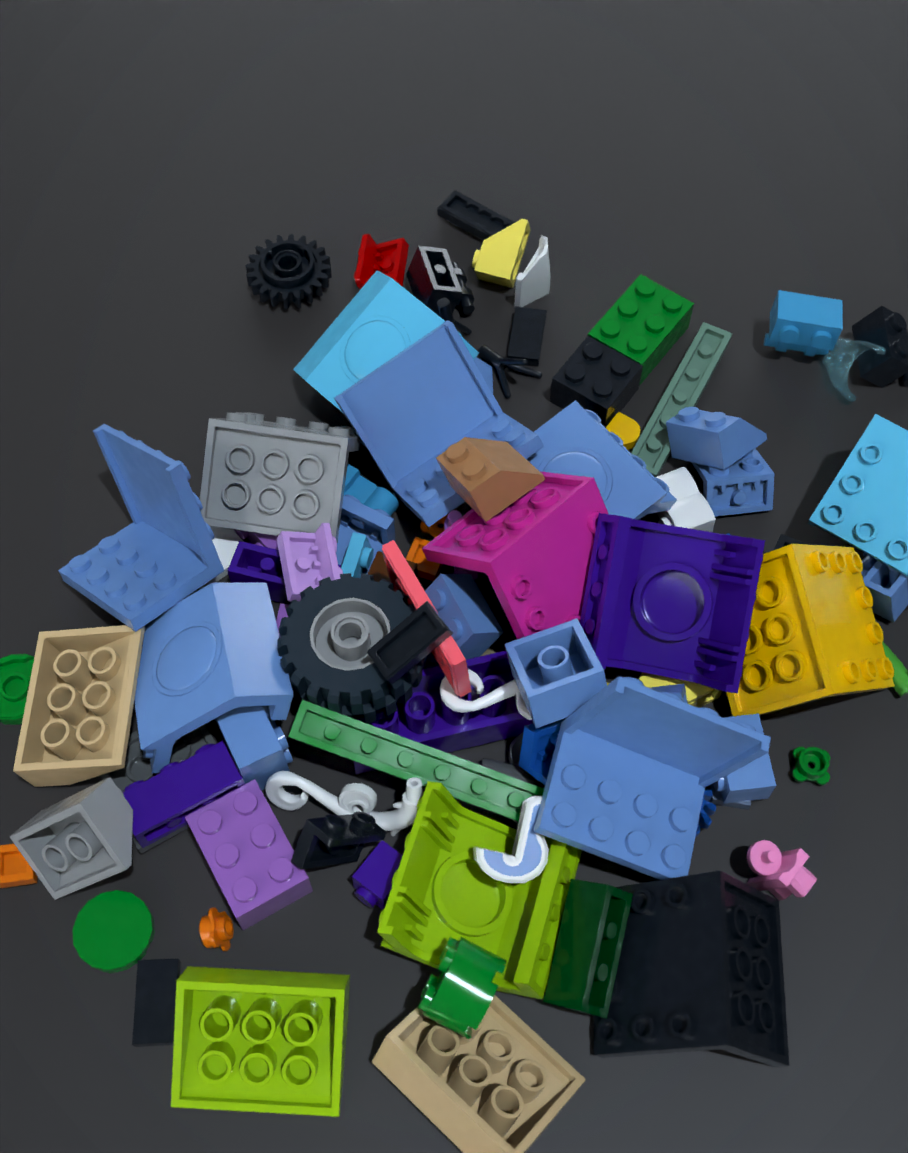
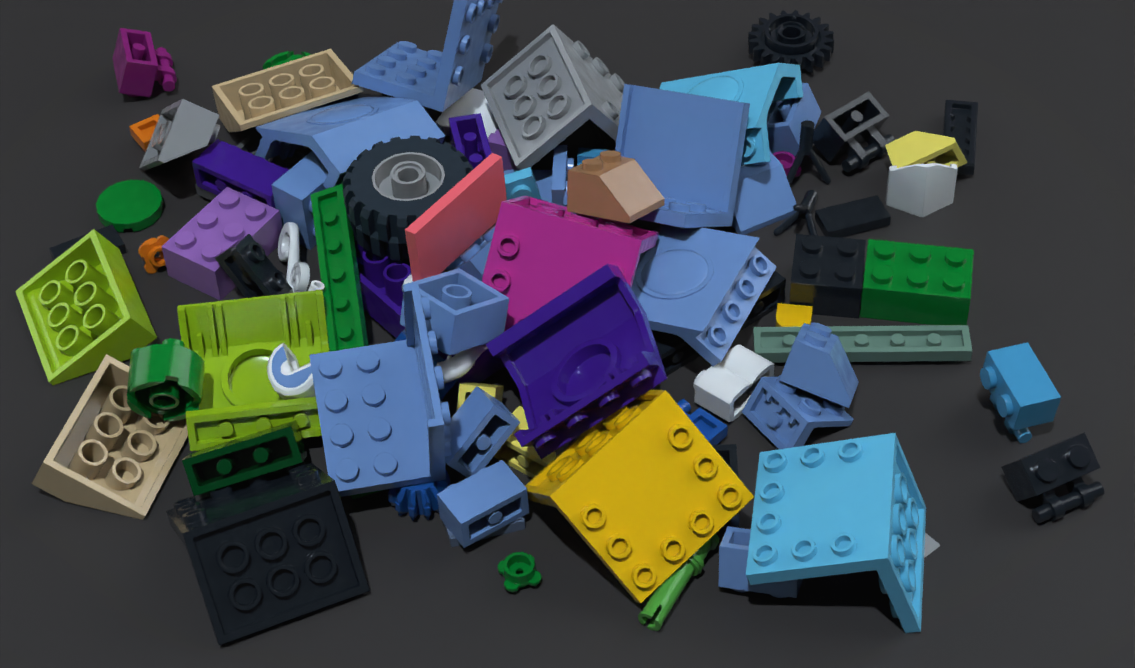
camera: 65 degrees right, 15 degrees down
lavender bracket [277,523,343,602] -> none
red bracket [354,233,409,289] -> none
black tile [366,601,453,684] -> none
bright pink hips [746,840,817,900] -> none
clear light blue helmet [823,337,886,402] -> none

